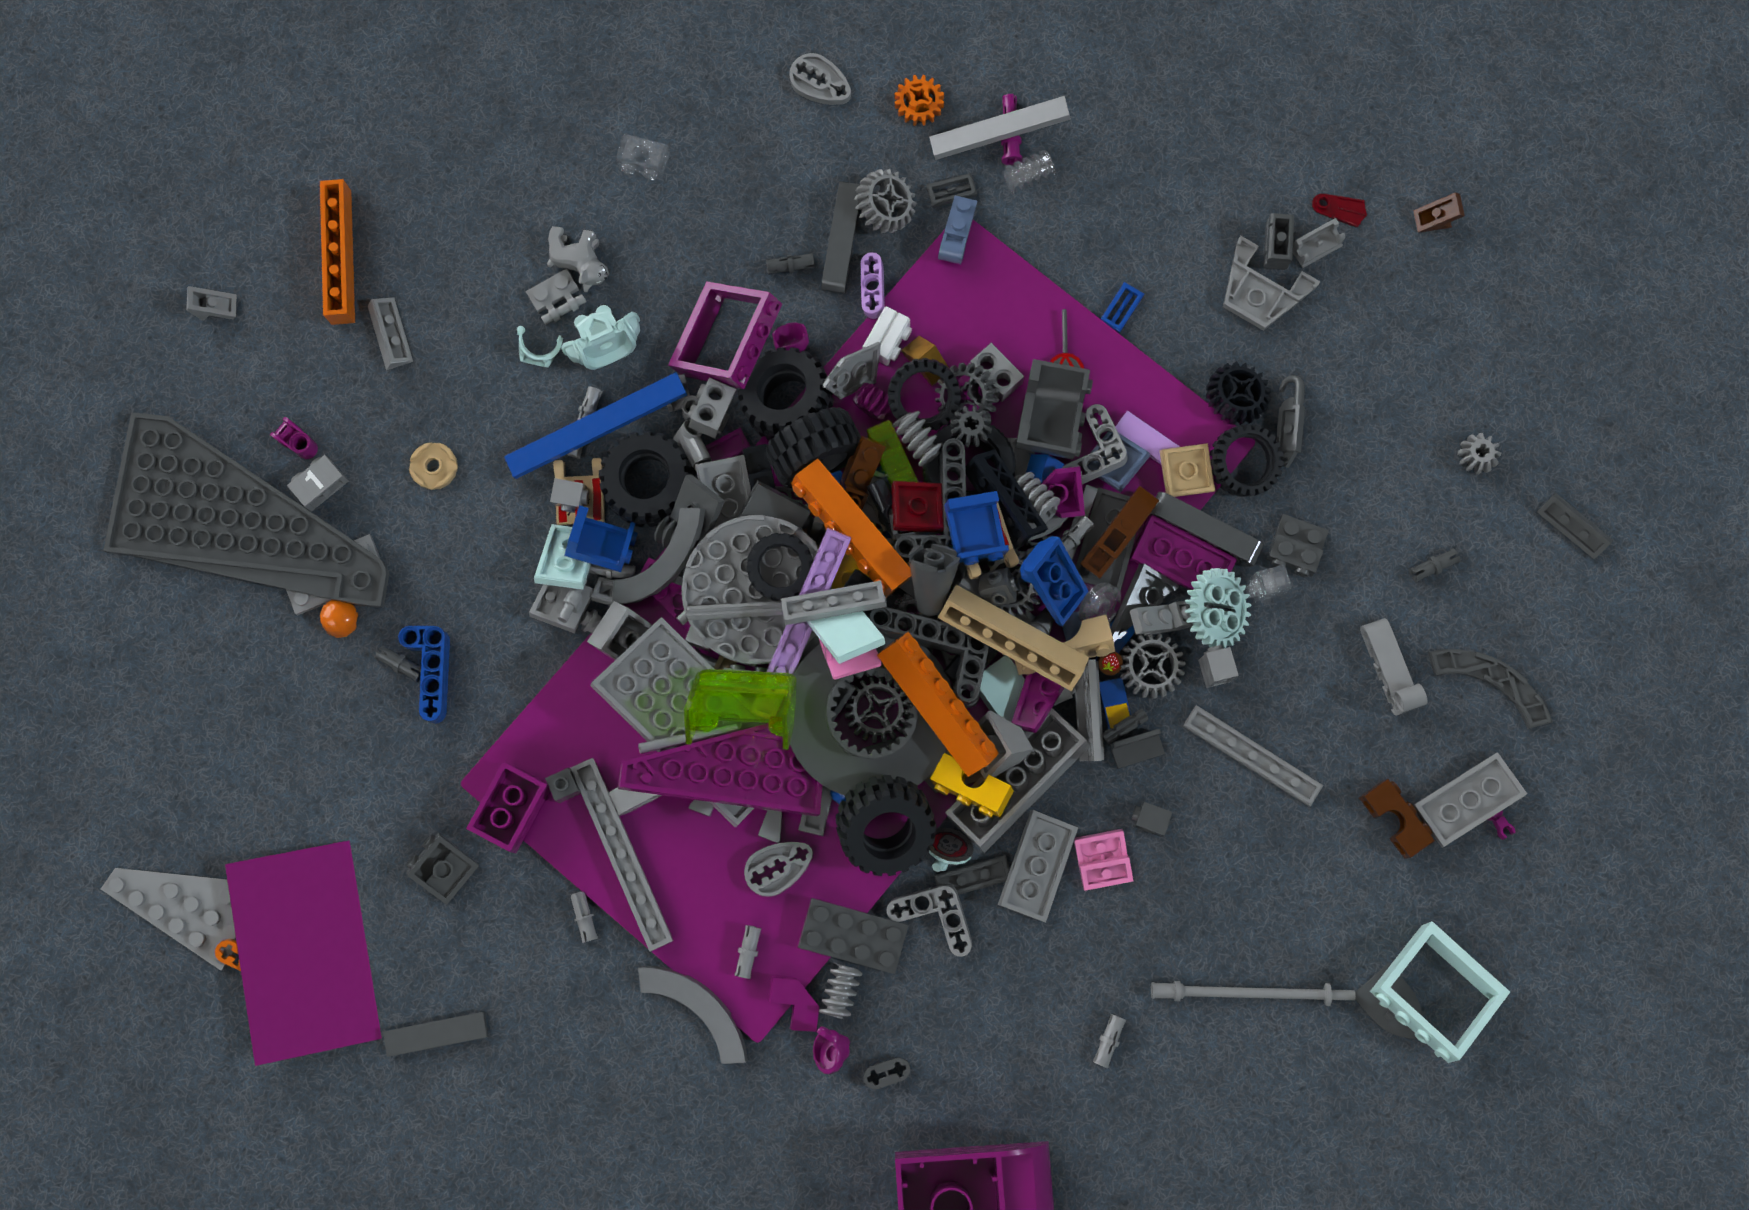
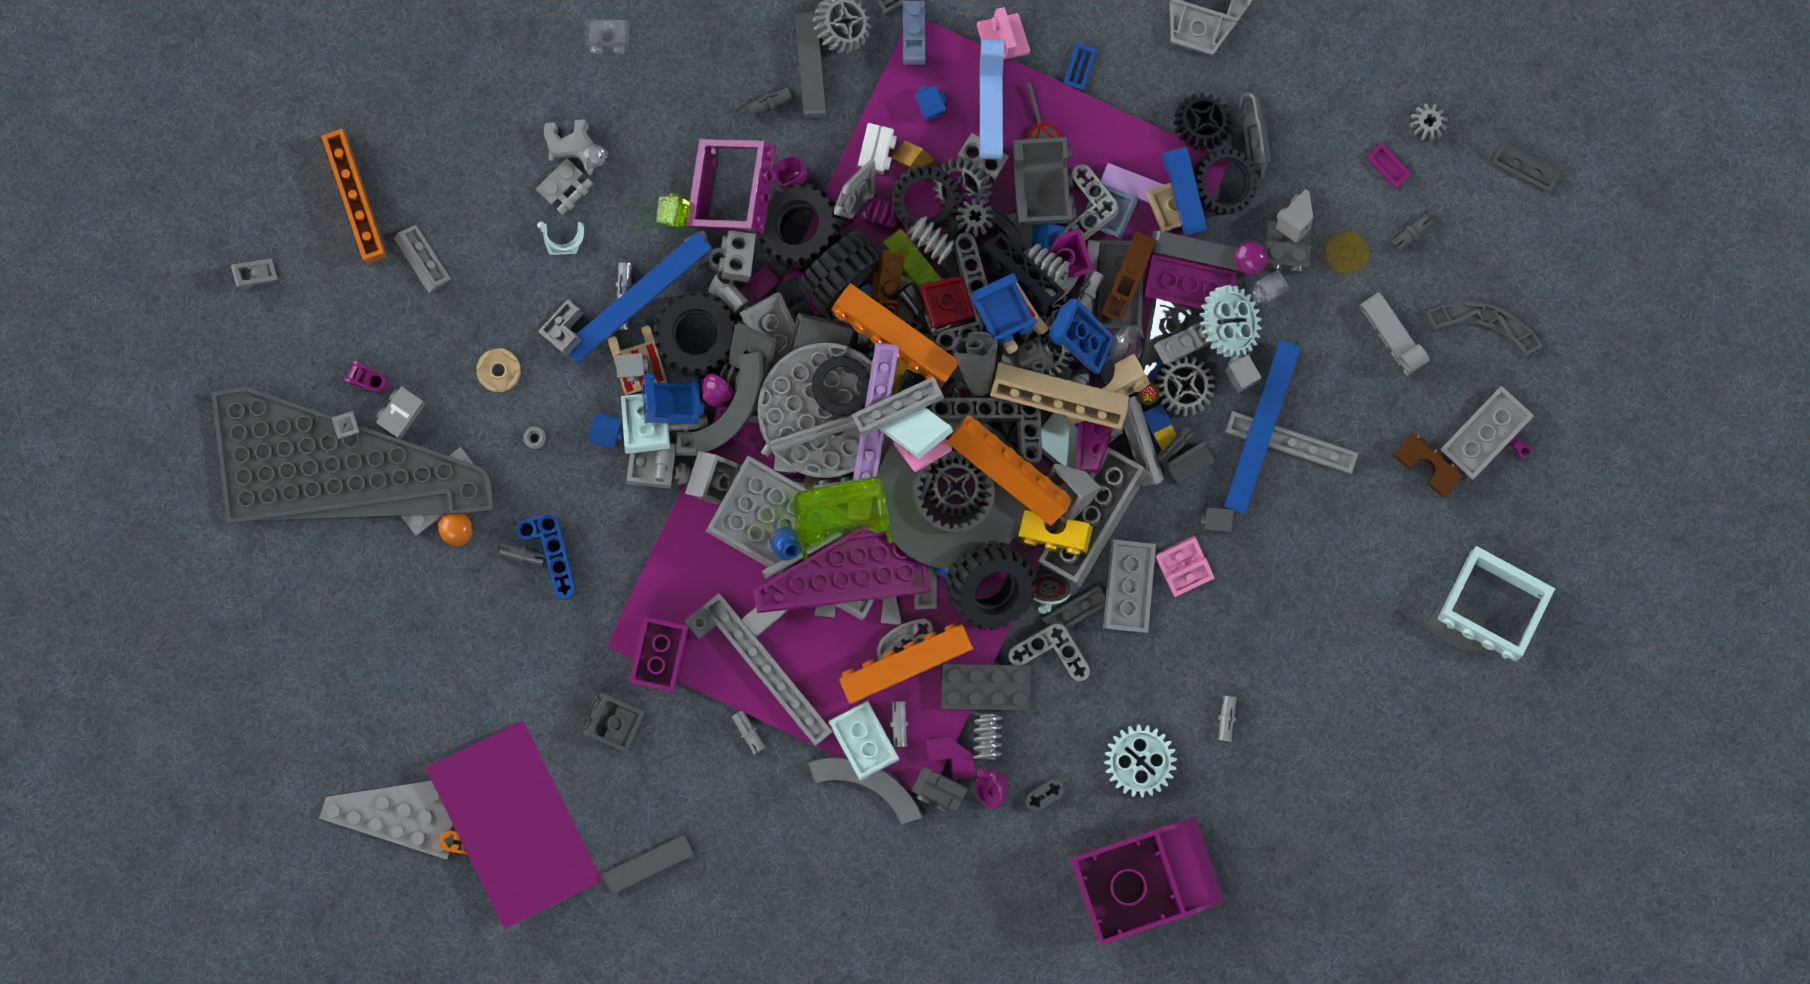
camera: 20 degrees left, 5 degrees up
light aqua piece [561,305,640,370] -> none
lavender beam [861,252,885,319] -> none
light grey bar [1151,981,1356,1006] -> none
none -> light grey tile [331,411,359,439]
none -> light grey plate [523,427,546,449]
none -> tile [538,299,584,357]
none -> blue brick [589,412,624,449]
none -> clear neon green brick [656,193,689,227]
none -> magenta hat [702,374,735,407]
none -> blue head [769,527,803,560]
none -> light aqua tile [828,701,900,781]
none -> orange brick [839,623,973,704]
none -> dark grey brick [912,767,967,813]
none -> blue brick [915,85,946,122]
none -> bright pink bracket [977,7,1030,60]
none -> light blue beam [980,39,1004,160]
none -> light aqua gear [1104,725,1177,797]
none -> blue beam [1162,147,1207,236]
none -> blue tile [1223,340,1301,515]
none -> magenta hair [1235,241,1268,275]
none -> light grey slope [1276,189,1314,243]
none -> clear yellow tile [1325,230,1370,275]
none -> magenta tile [1365,142,1412,190]

